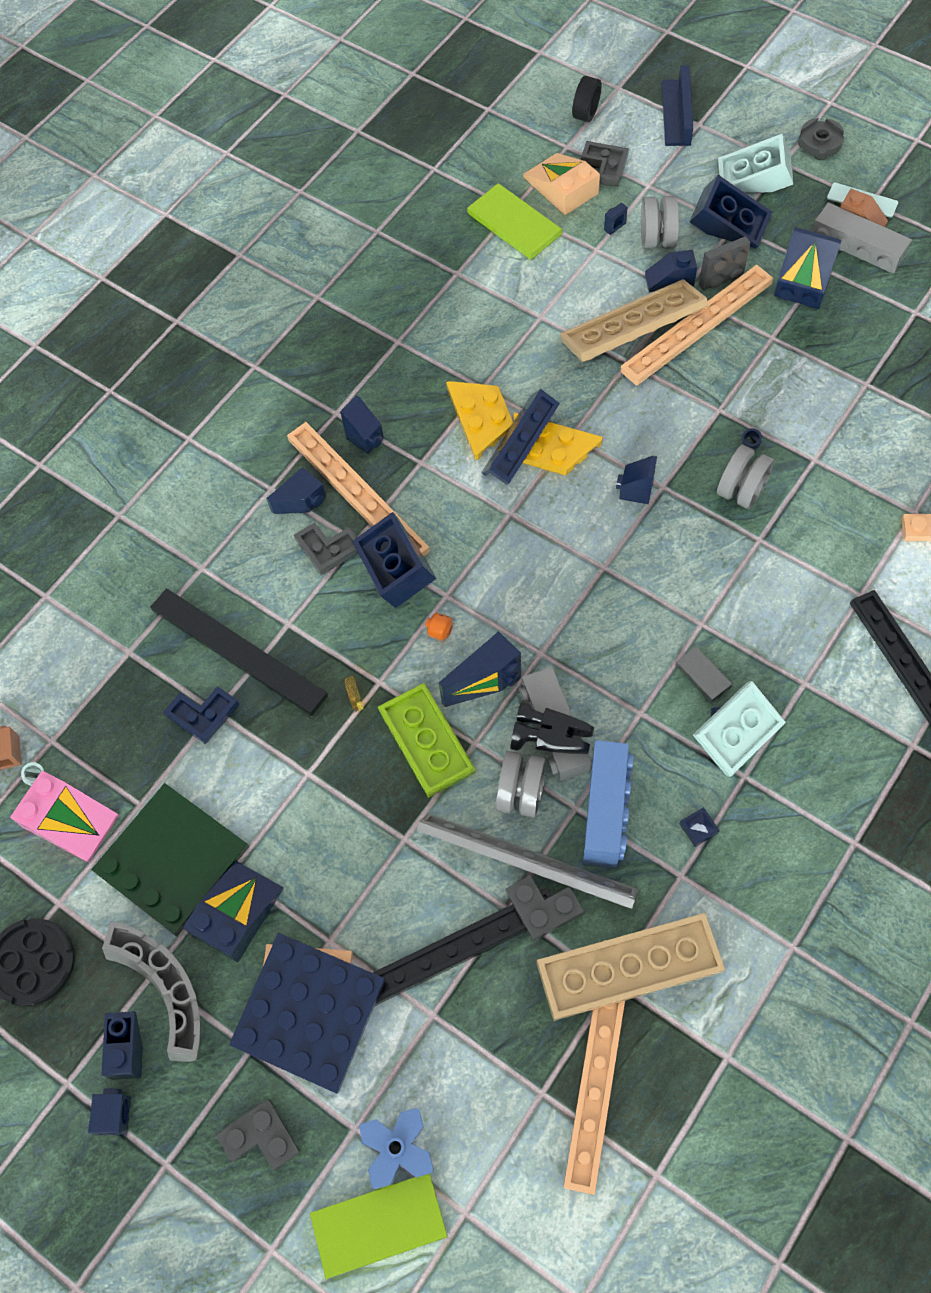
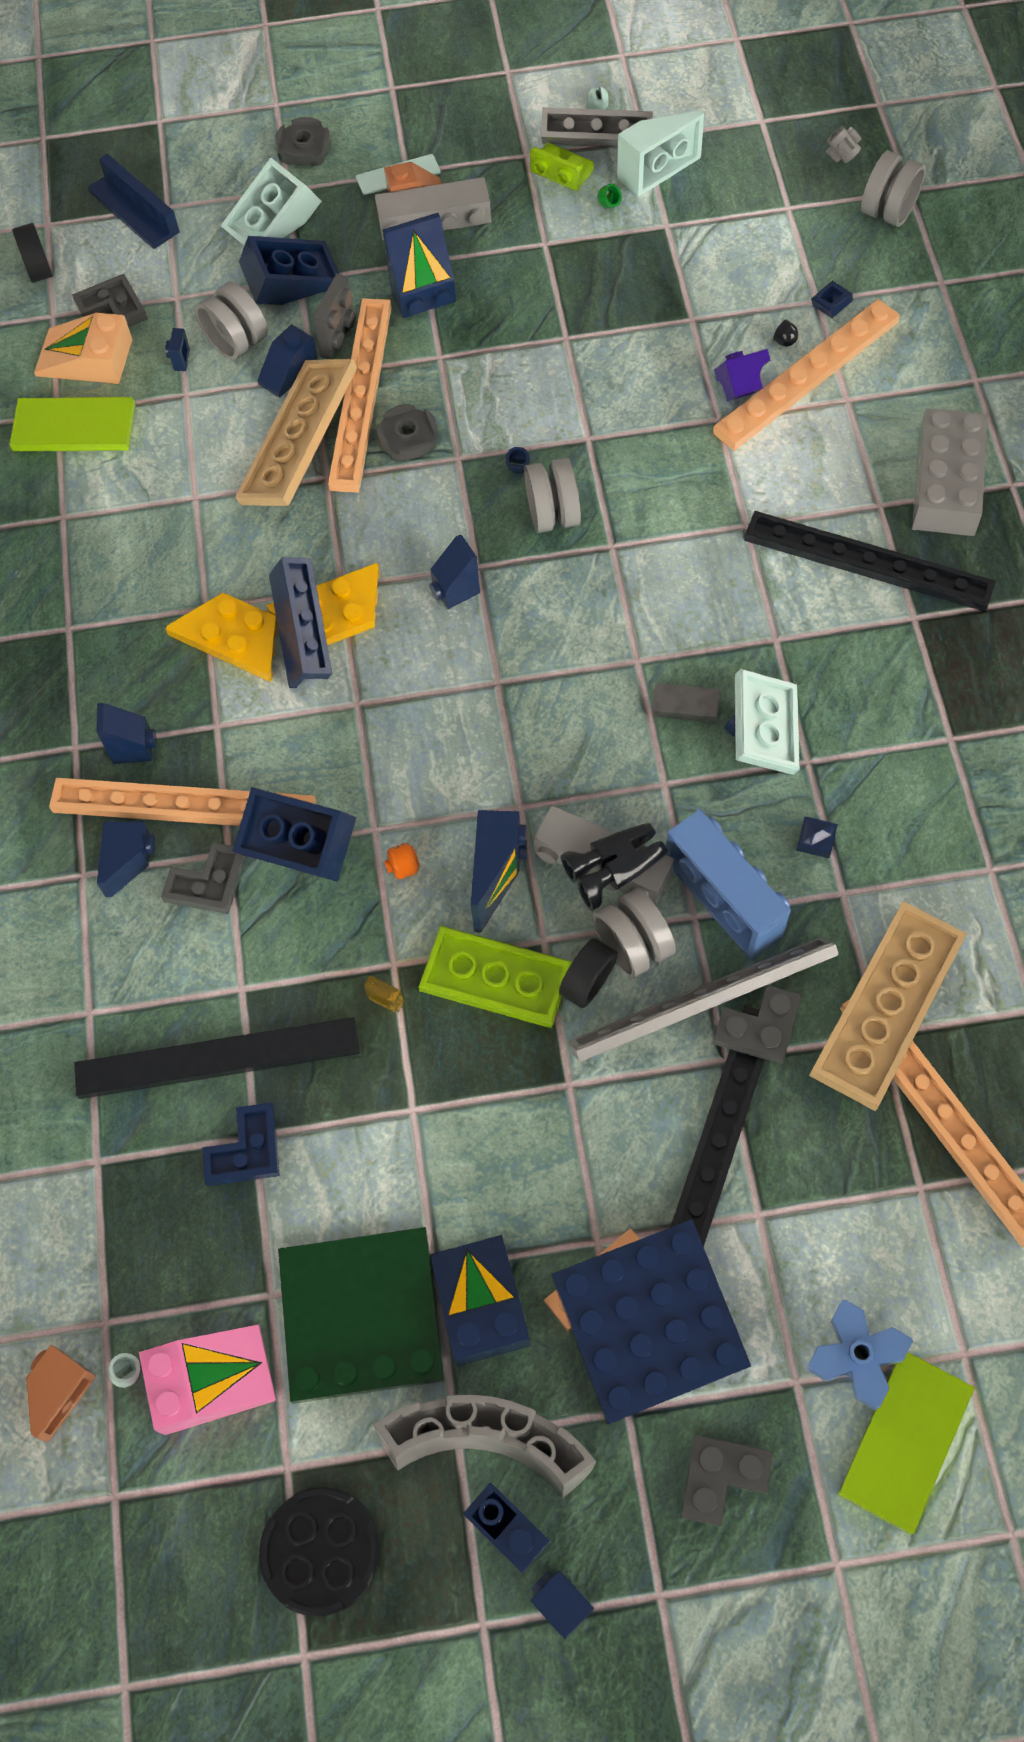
camera: 45 degrees left, 0 degrees up
none -> dark grey plate [377,404,437,462]
none -> black tyre [559,938,618,1008]

